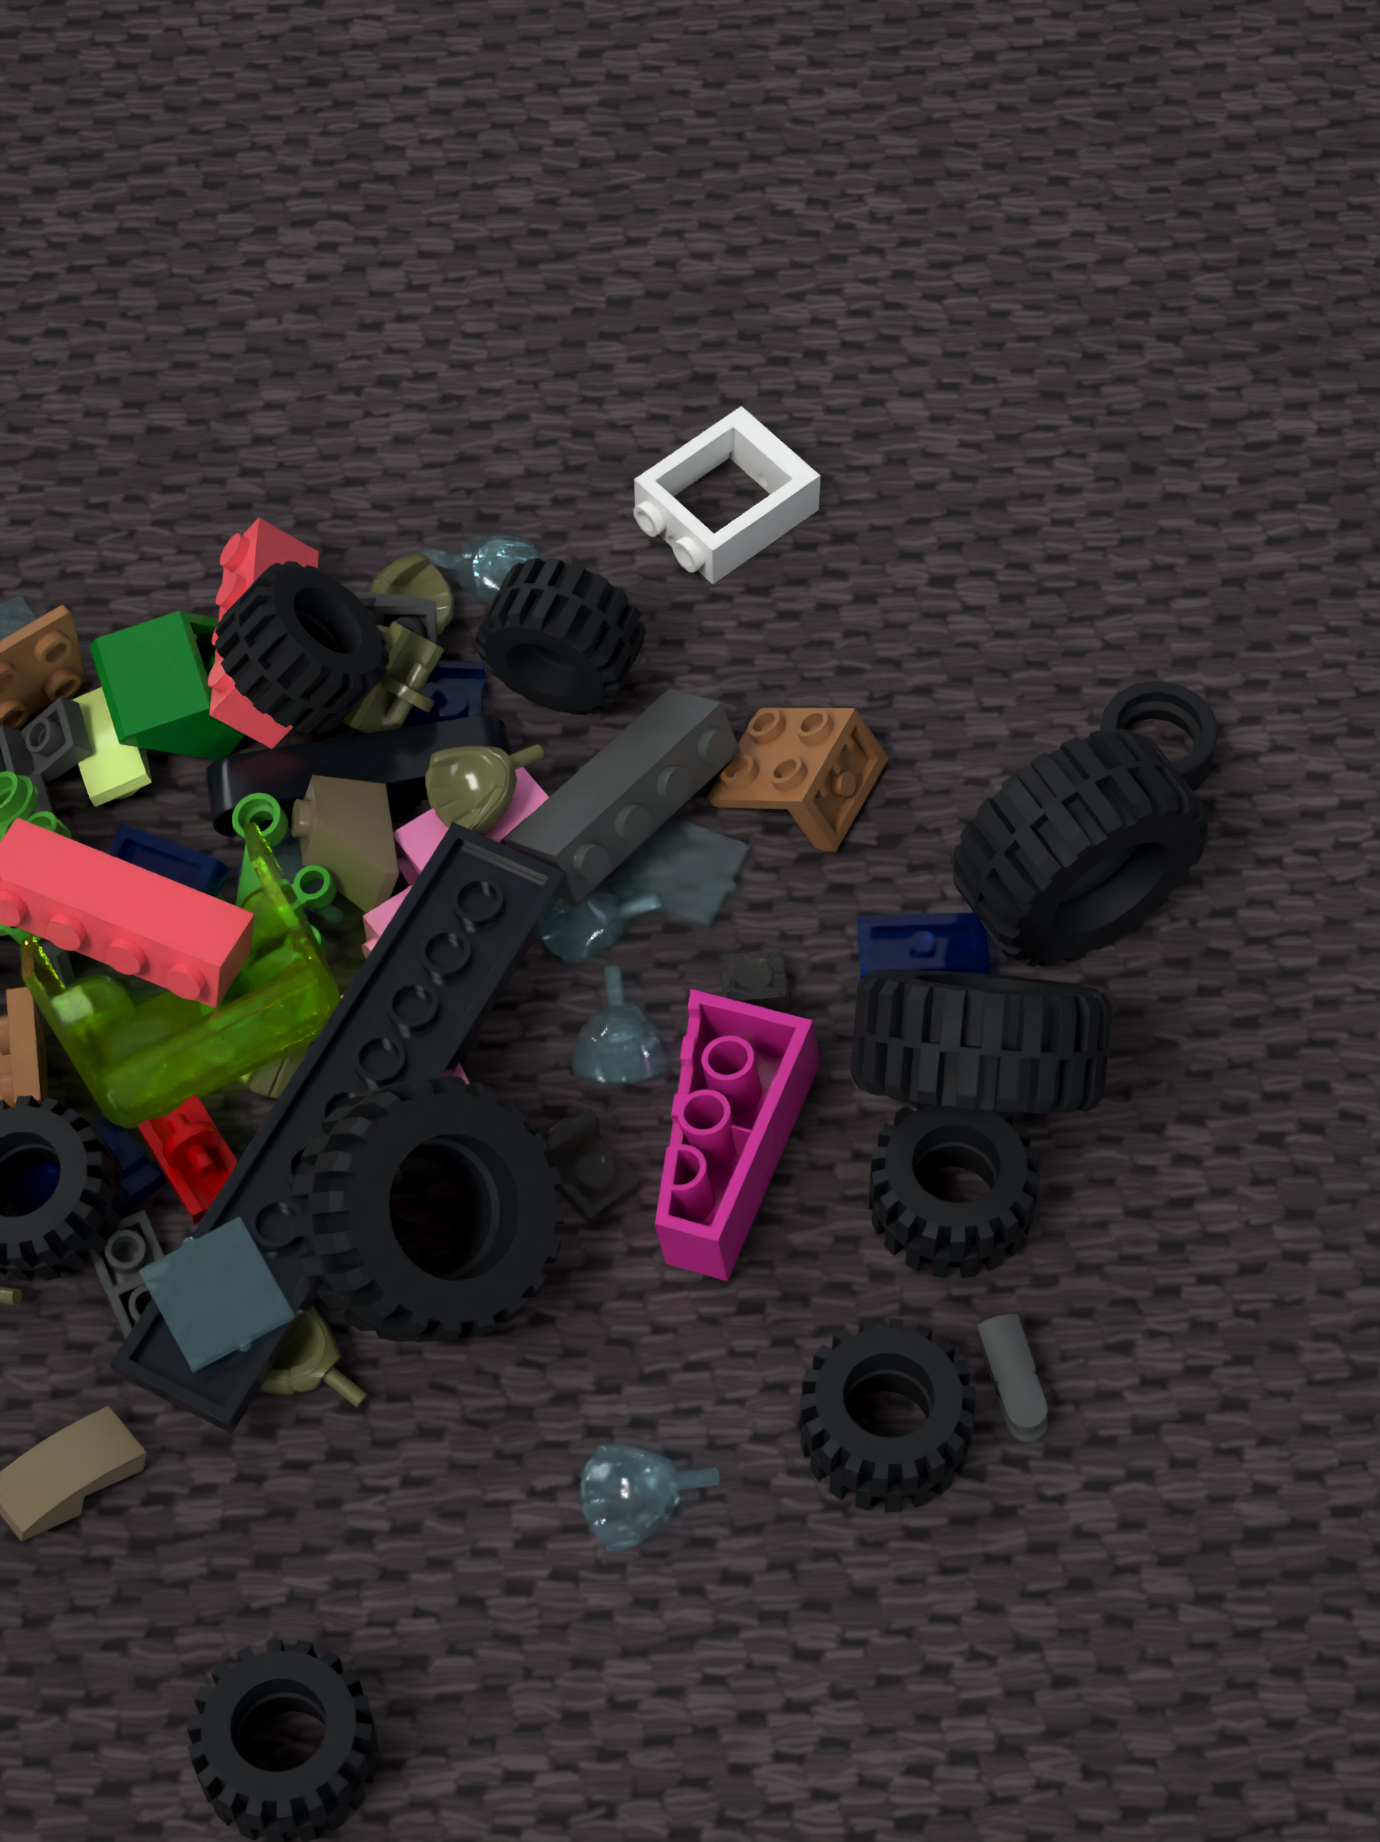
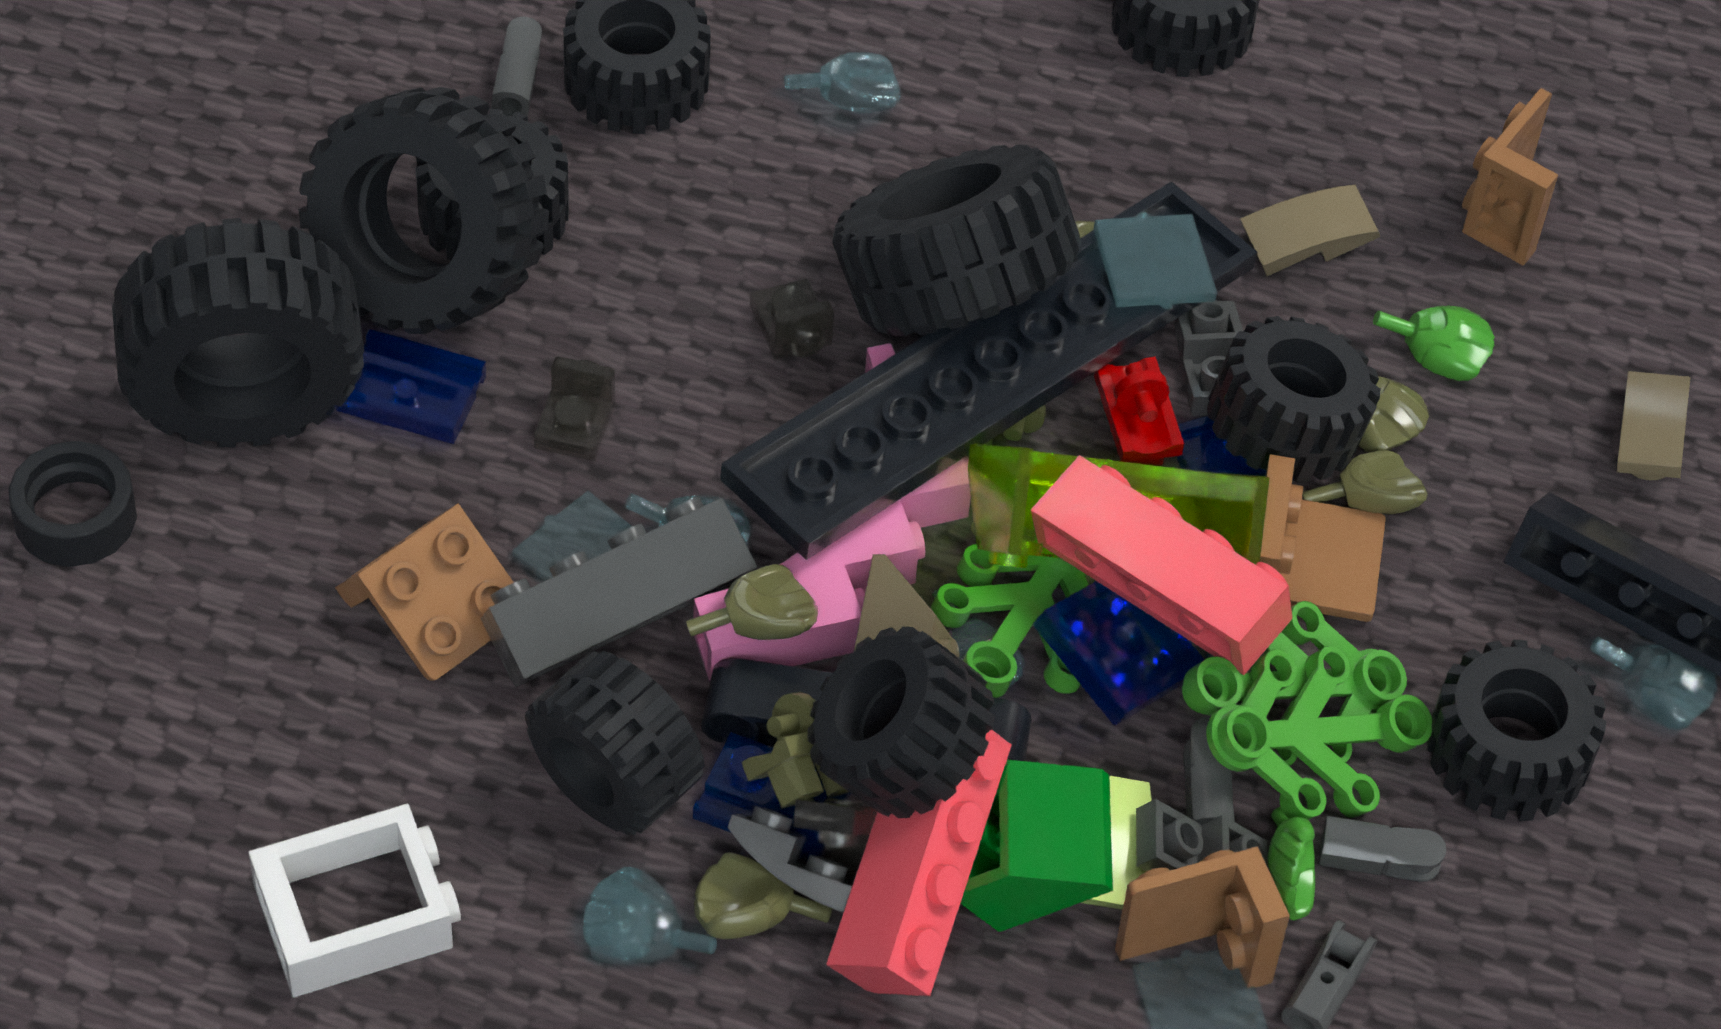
camera: 165 degrees left, 5 degrees down
clear light blue piece [571,966,670,1085] -> none
dark pink wedge [655,989,821,1282] -> none

